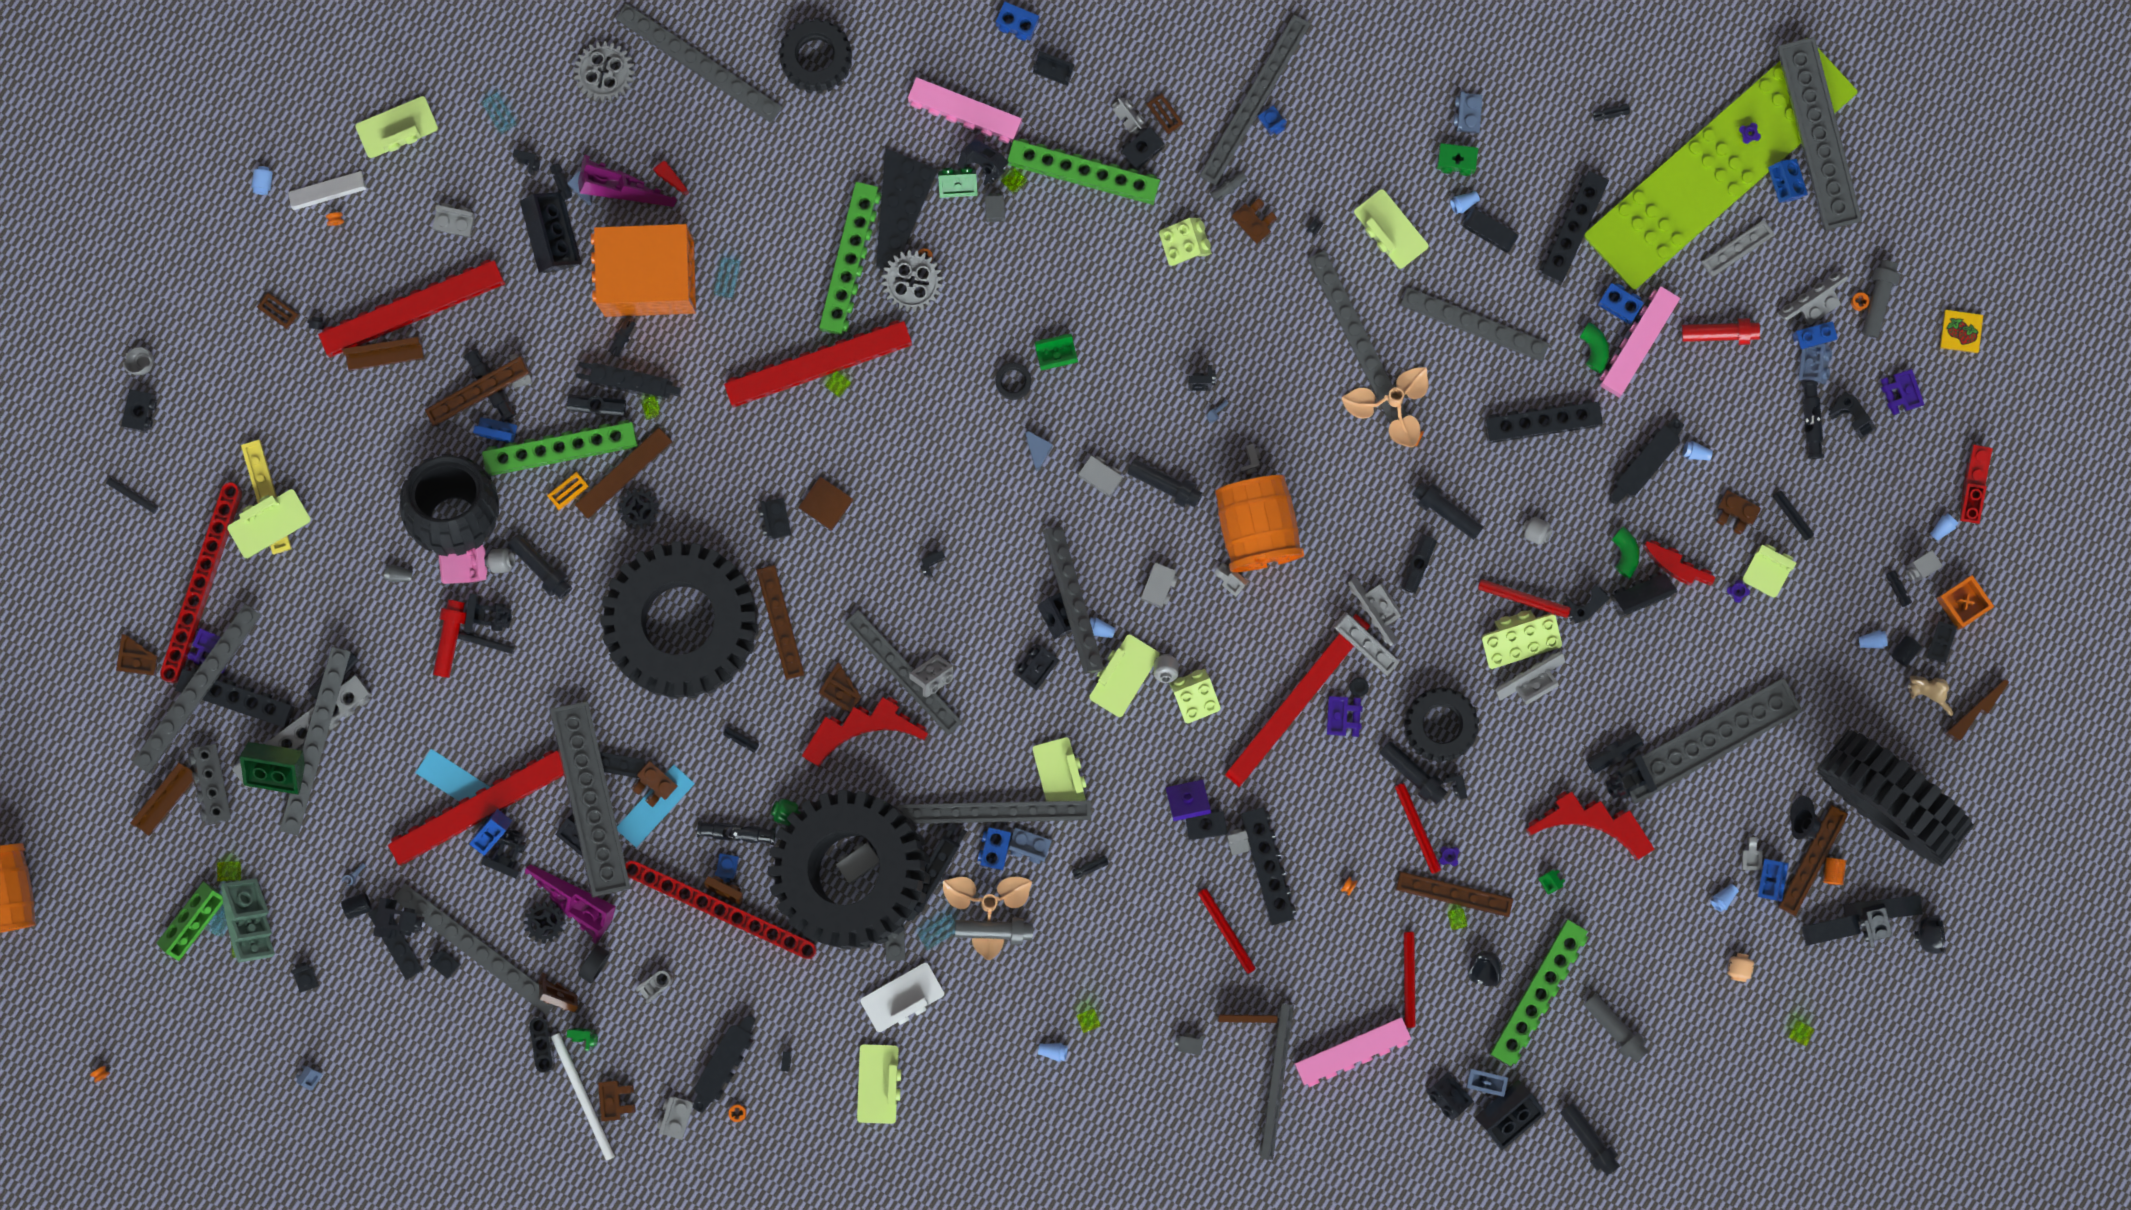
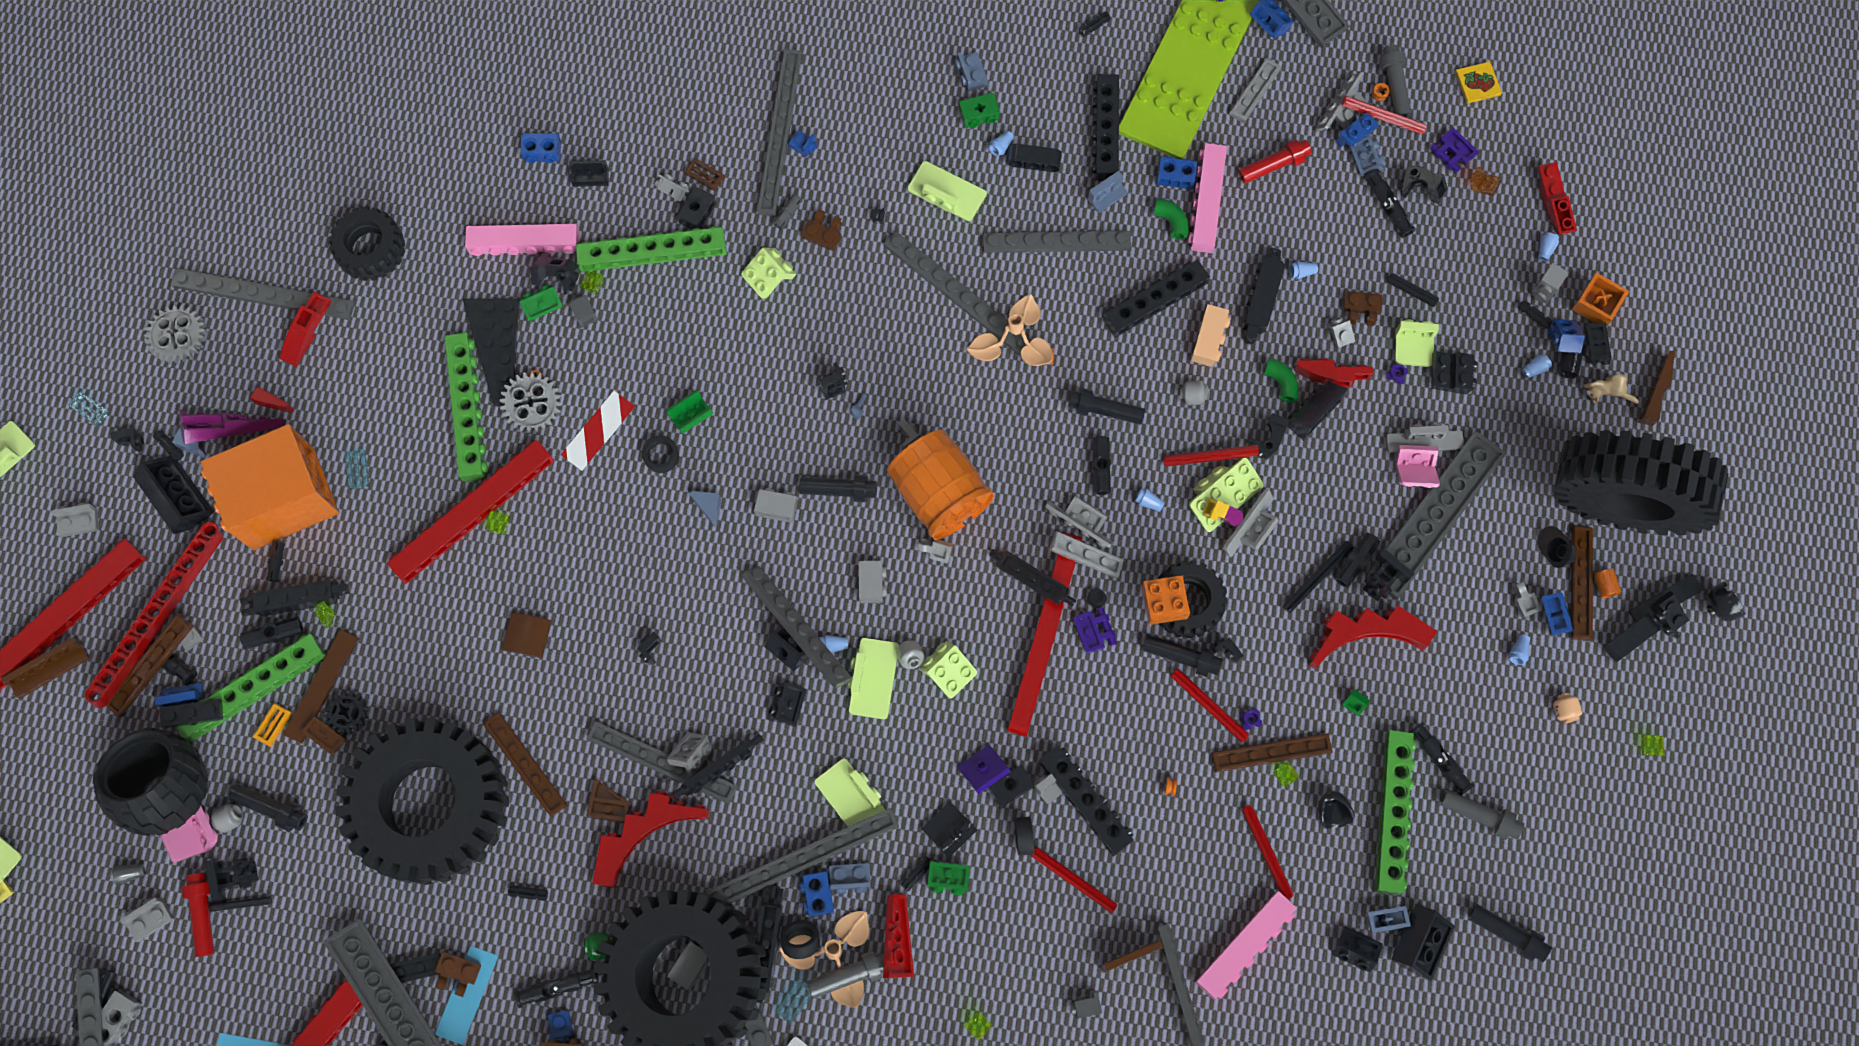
camera: 25 degrees left, 10 degrees down
black bracket [758,498,792,541] -> none
none -> red beam [85,522,223,708]
none -> light grey bracket [120,897,174,942]
none -> black plate [160,699,223,728]
none -> red slope [279,292,332,368]
none -> reddish brown plate [301,716,346,756]
none -> sticker [561,391,636,471]
none -> black plate [671,734,764,800]
none -> black tyre [780,920,820,959]
none -> red wing [883,894,914,979]
none -> black hinge [922,802,977,858]
none -> green bracket [927,861,970,896]
none -> black plate [989,549,1076,606]
none -> black tyre [1014,816,1034,856]
none -> sand blue bracket [1088,171,1127,213]
none -> light blue cone [1135,488,1165,512]
none -> orange brick [1141,575,1190,625]
none -> light nougat brick [1191,304,1231,367]
none -> leg [1202,498,1243,526]
none -> black axle [1283,541,1353,613]
none -> light grey bracket [1326,317,1355,348]
none -> axle [1342,96,1427,134]
none -> light grey bracket [1386,423,1464,453]
none -> bright pink bracket [1395,445,1440,488]
none -> black piece [1409,722,1475,795]
none -> black plate [1431,351,1477,395]
none -> clear orange bracket [1470,167,1502,196]
none -> blue brick [1548,319,1585,353]

